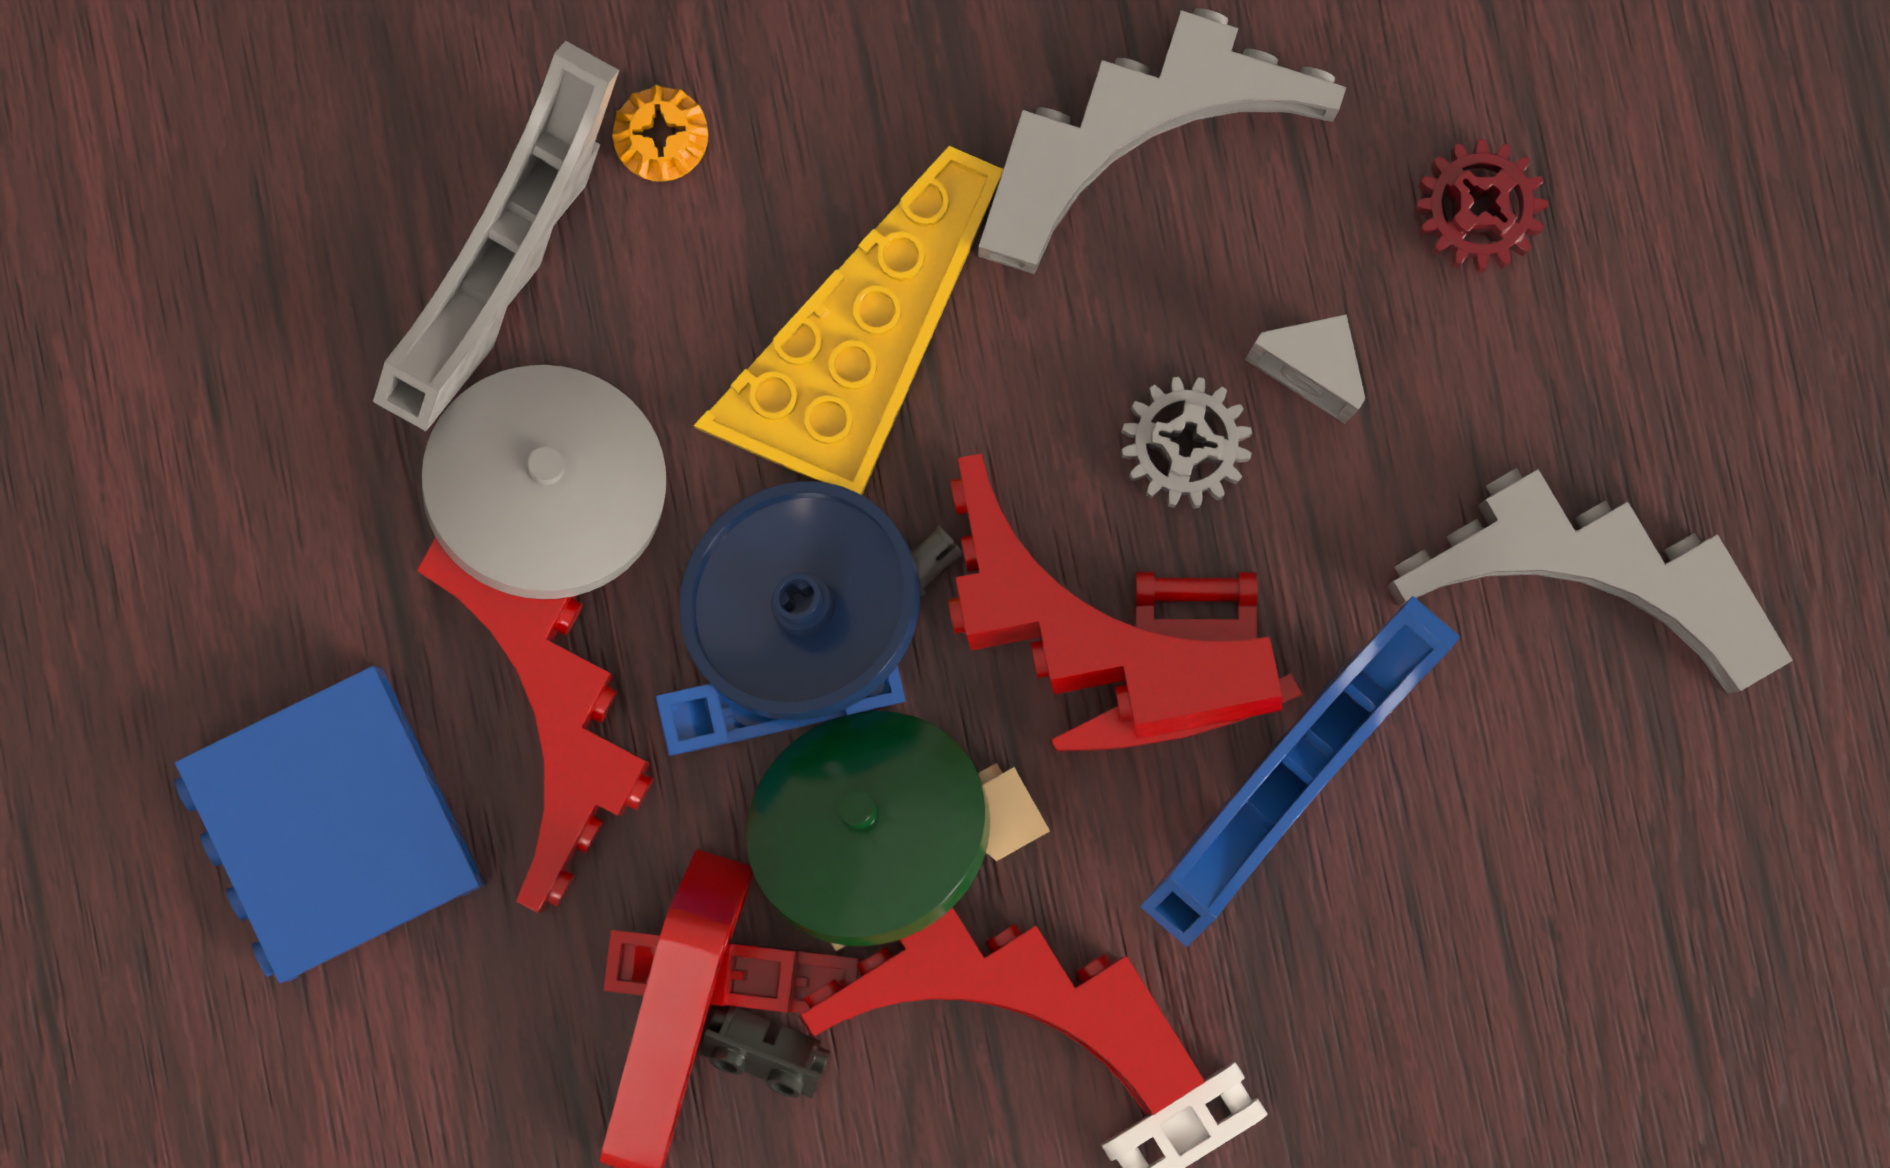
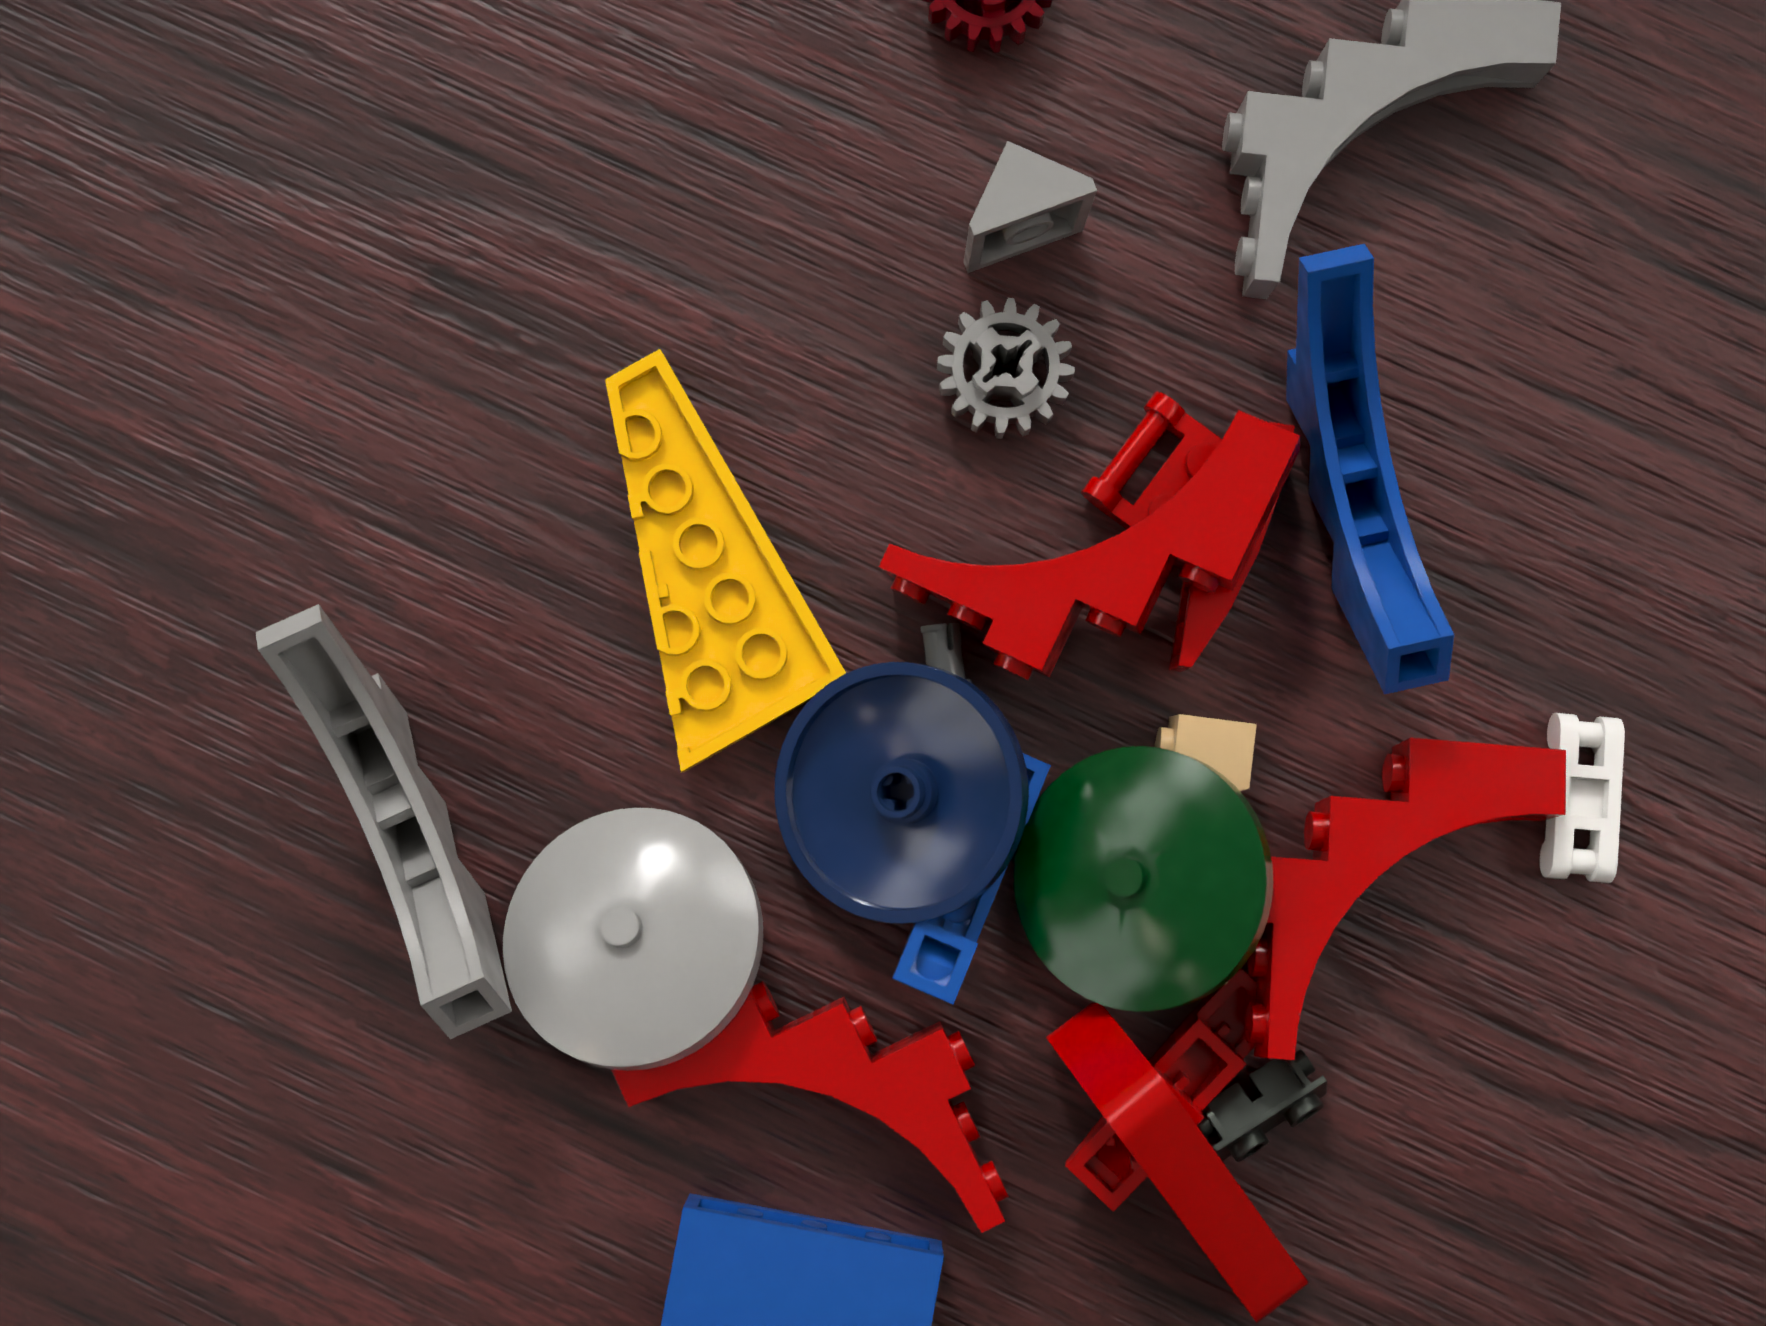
camera: 55 degrees left, 0 degrees up
light orange gear [612,85,708,182] -> none
light grey arch [978,8,1346,274] -> none

